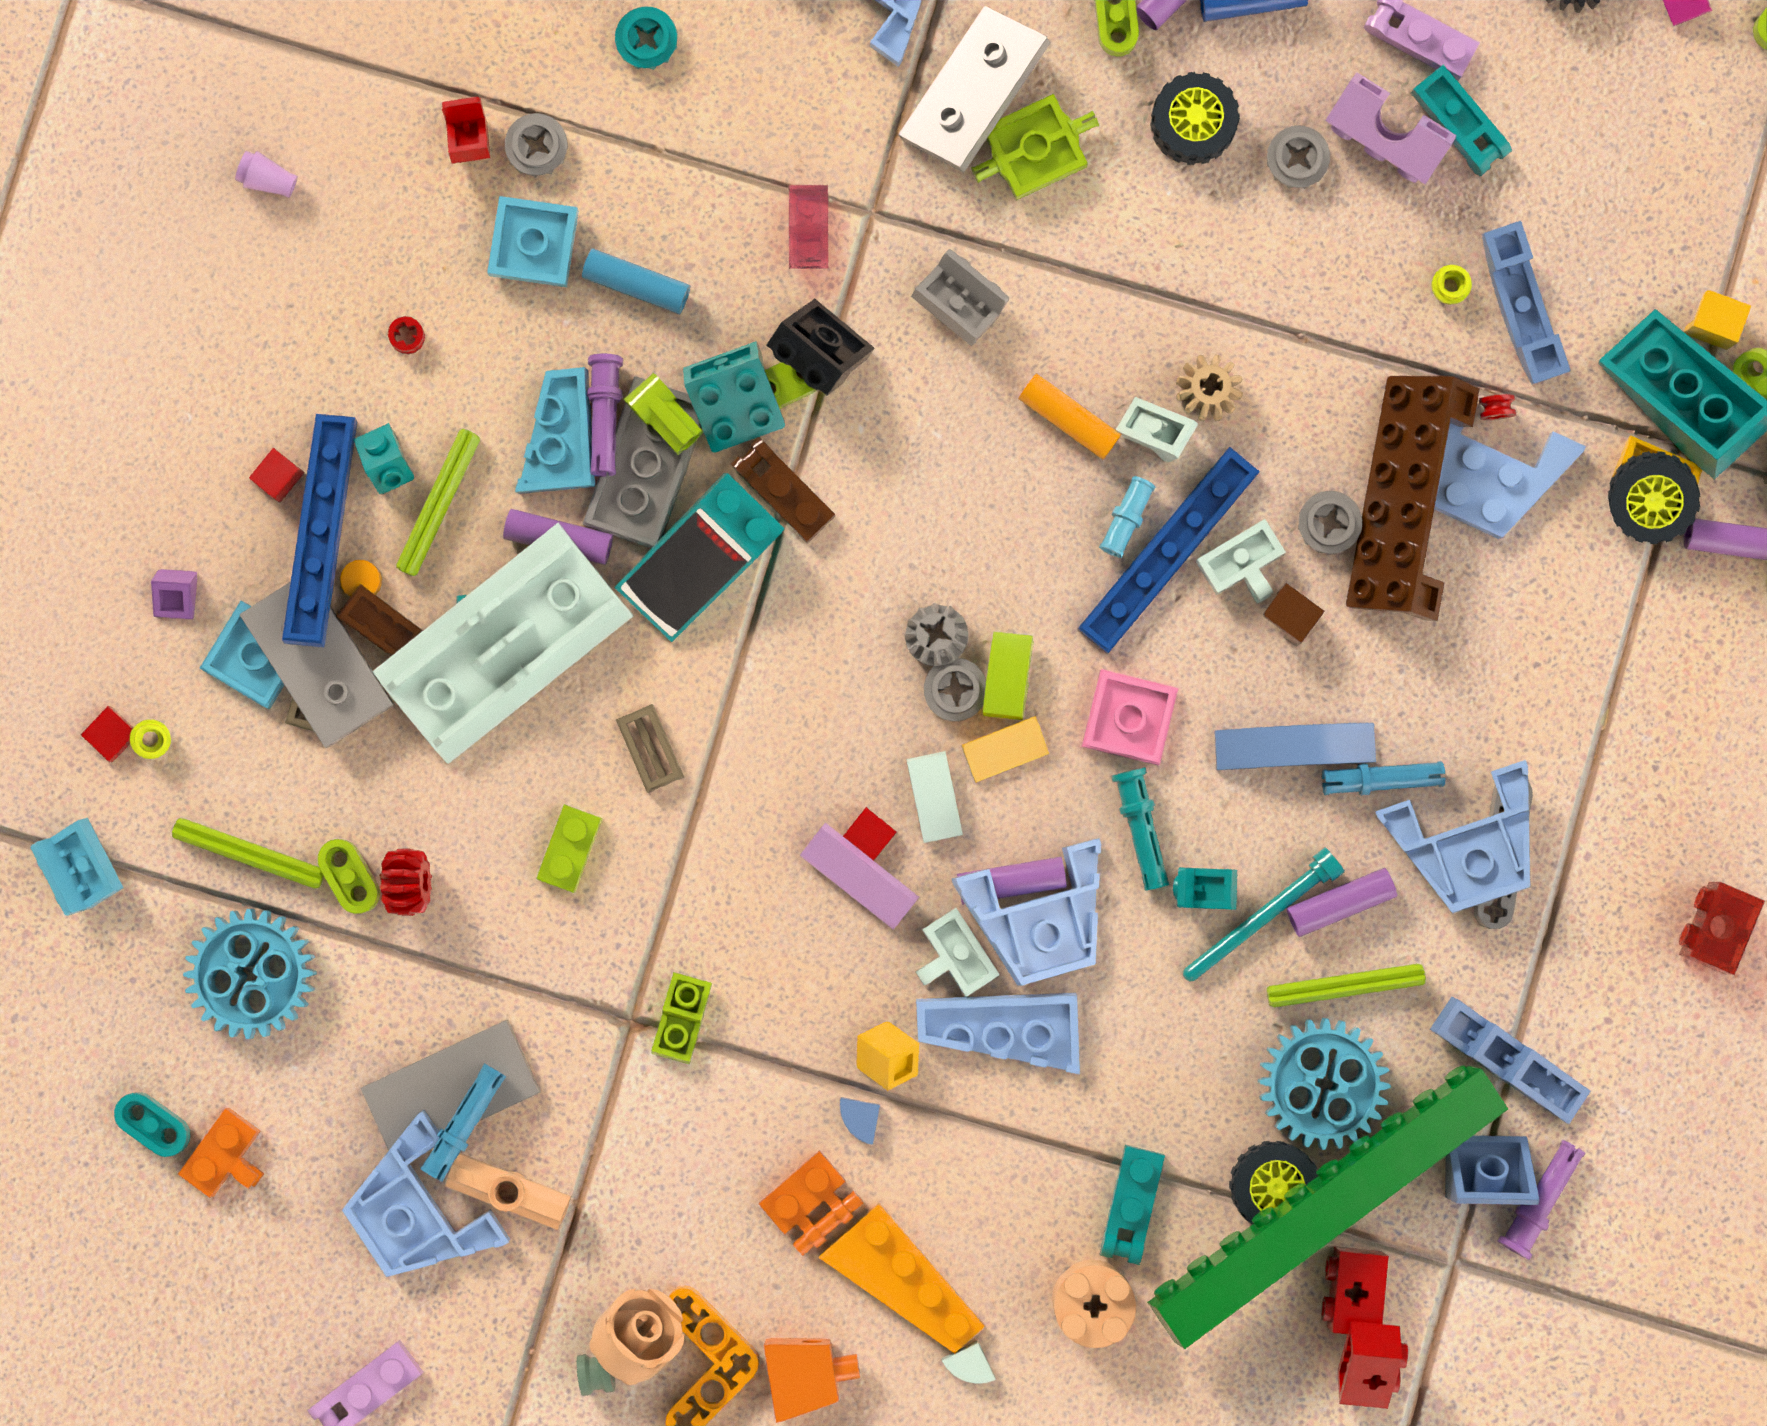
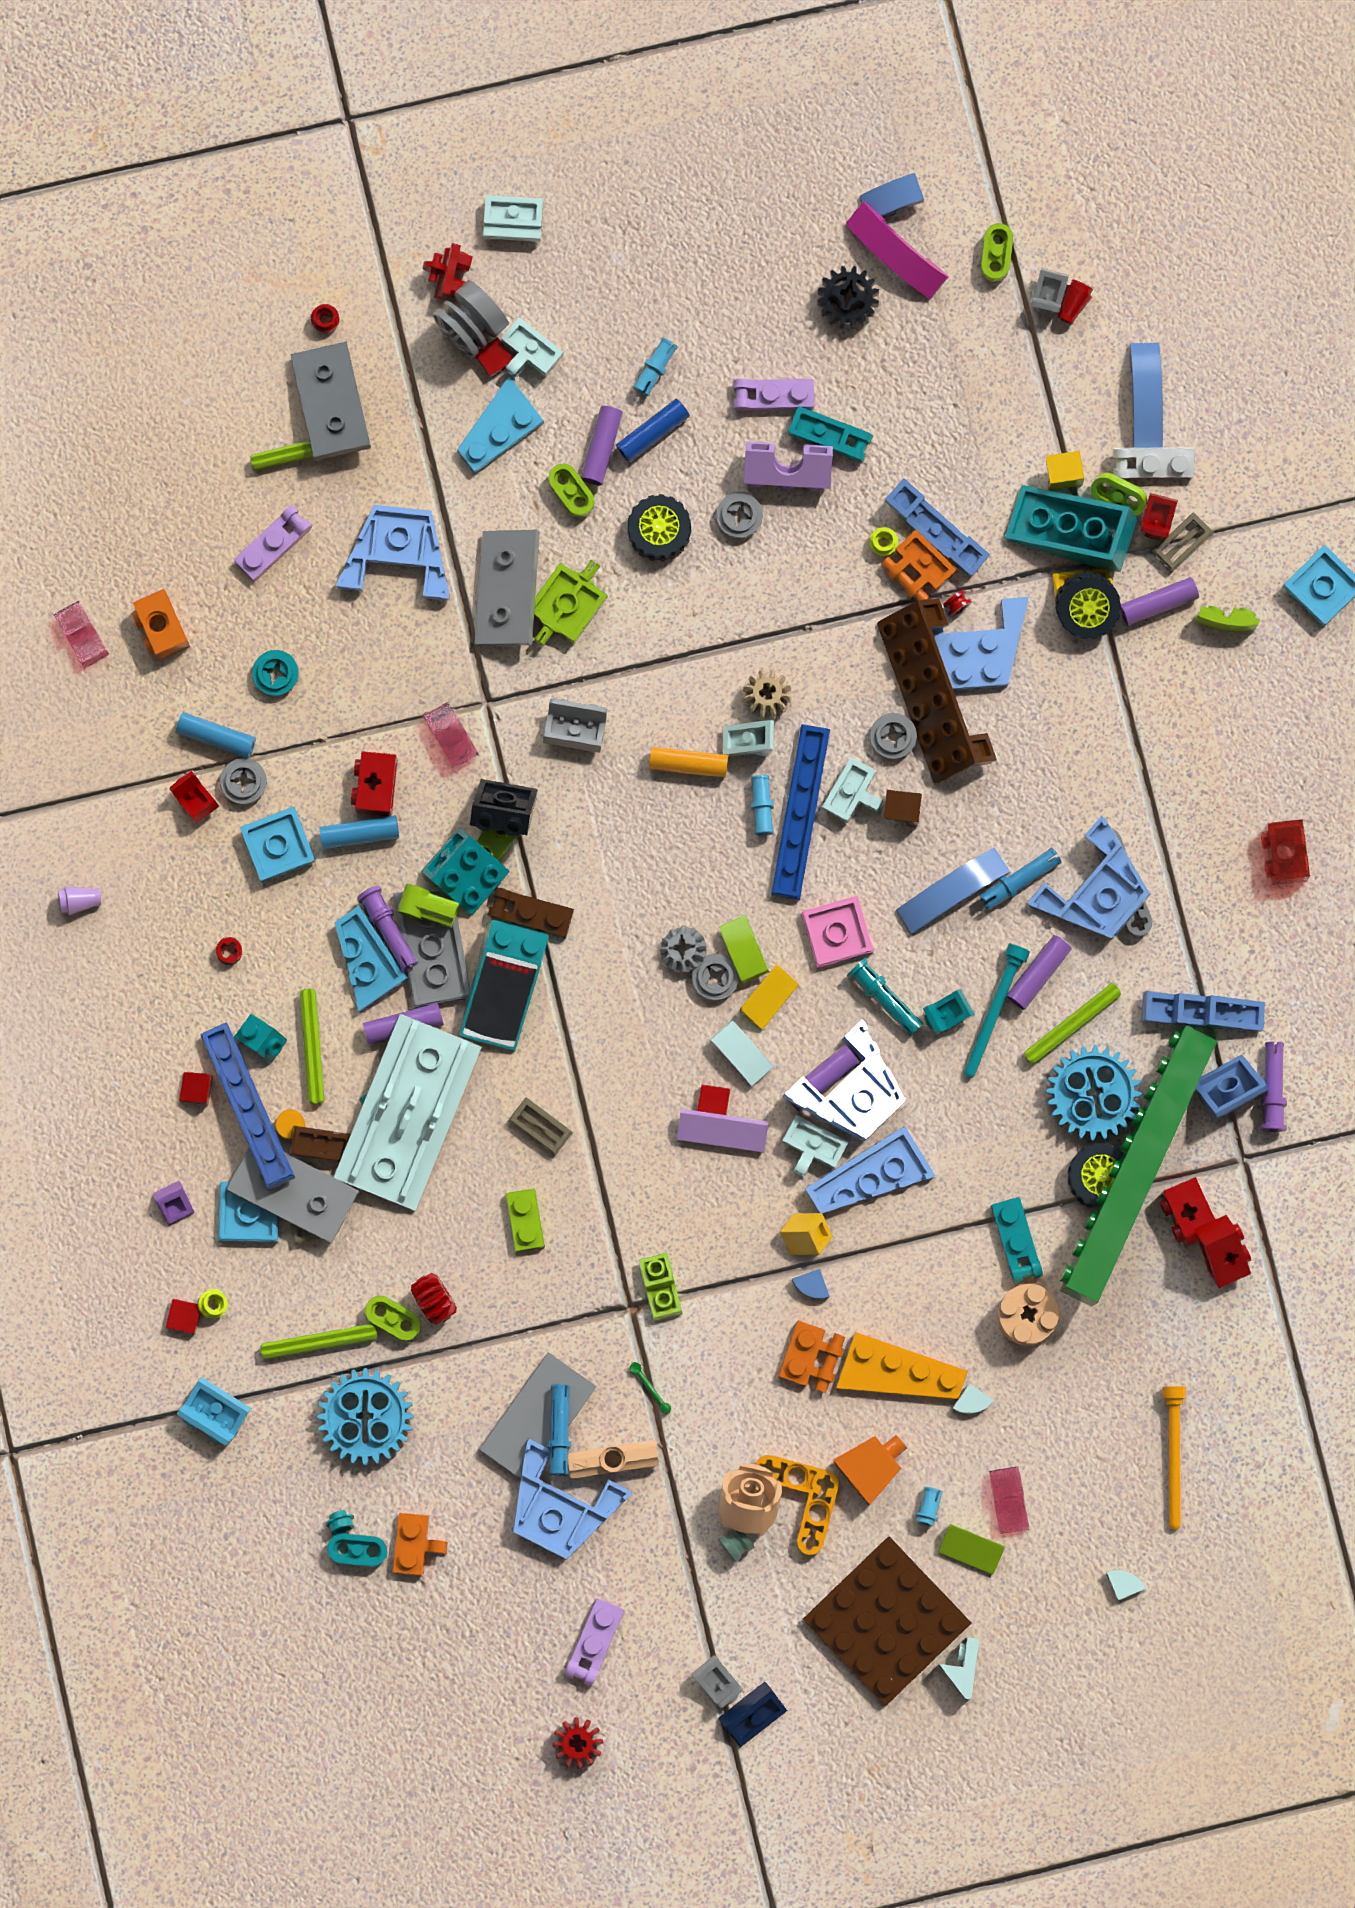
camera: 35 degrees left, 5 degrees down
none -> dark azure piece [175,712,256,759]
none -> teal plate [326,1510,354,1535]
none -> red brick [351,751,398,816]
none -> green hinge [630,1362,671,1414]
none -> orange plate [881,529,957,600]

